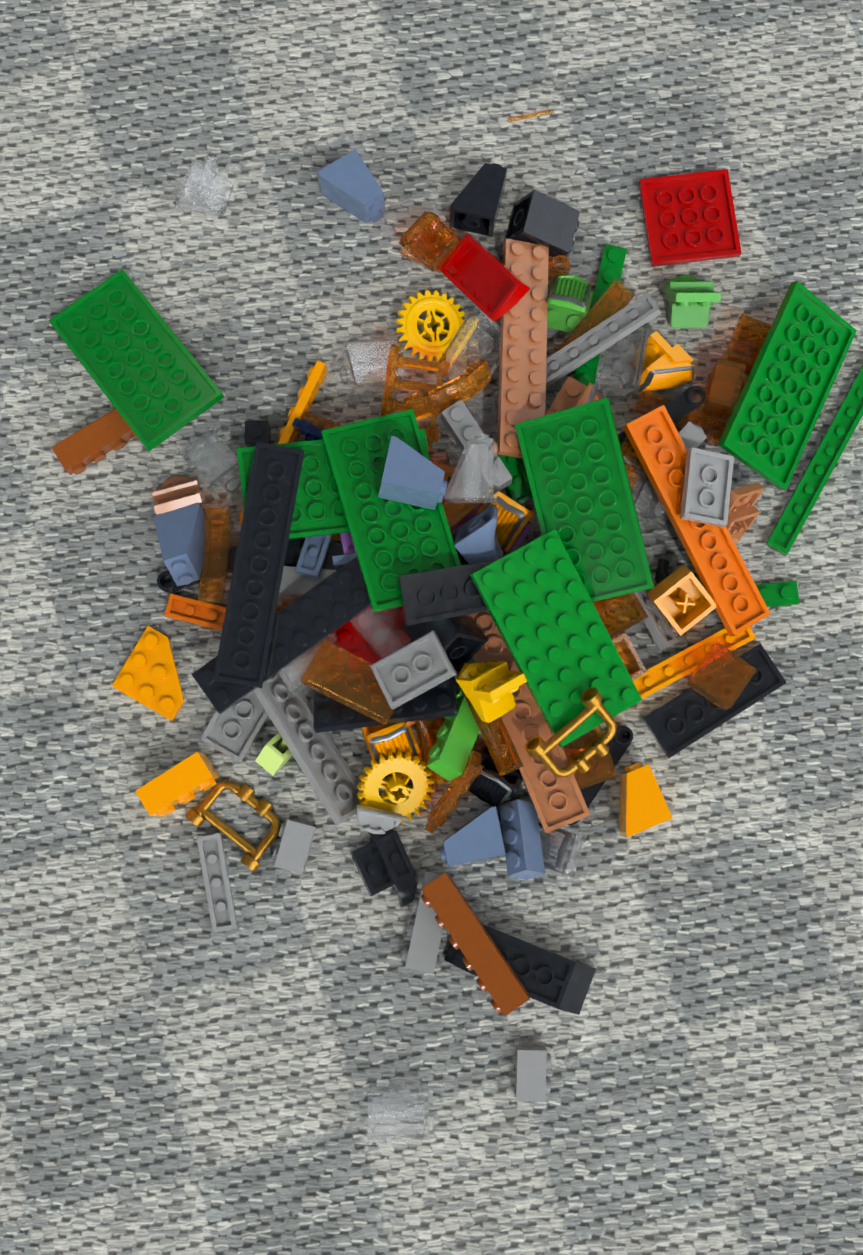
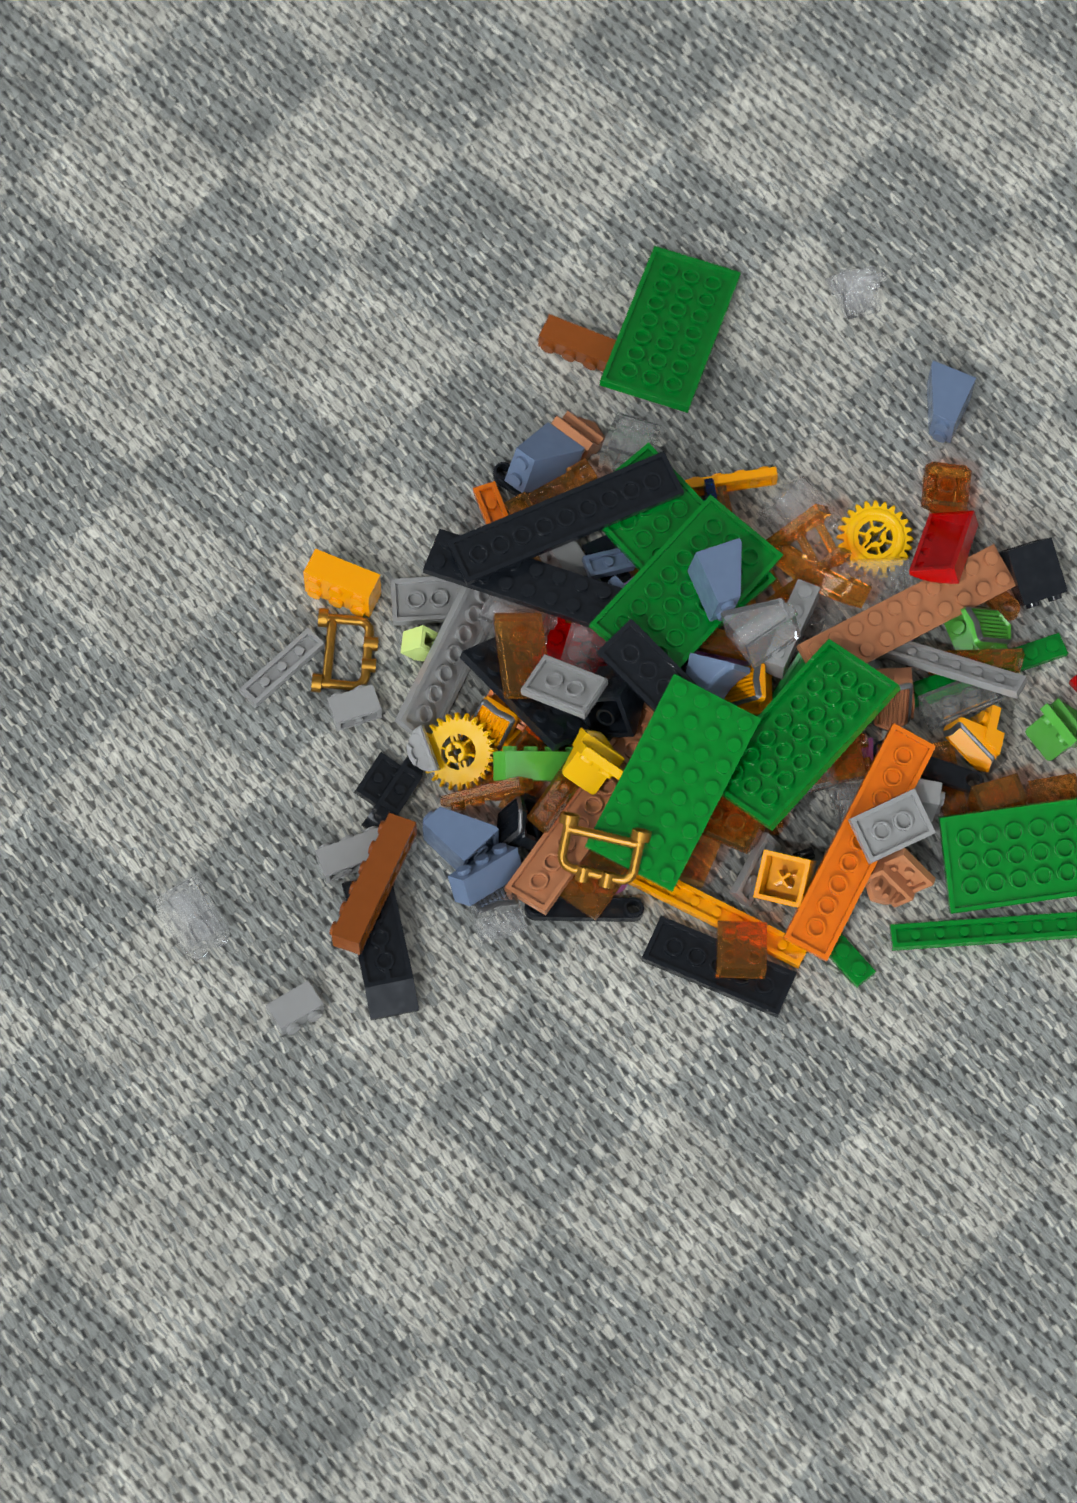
camera: 55 degrees right, 15 degrees down
light orange plate [112,626,185,721] -> none
black brick [245,420,271,447] -> none
black slope [449,163,507,237] -> none
light orange slope [620,762,673,837] -> none

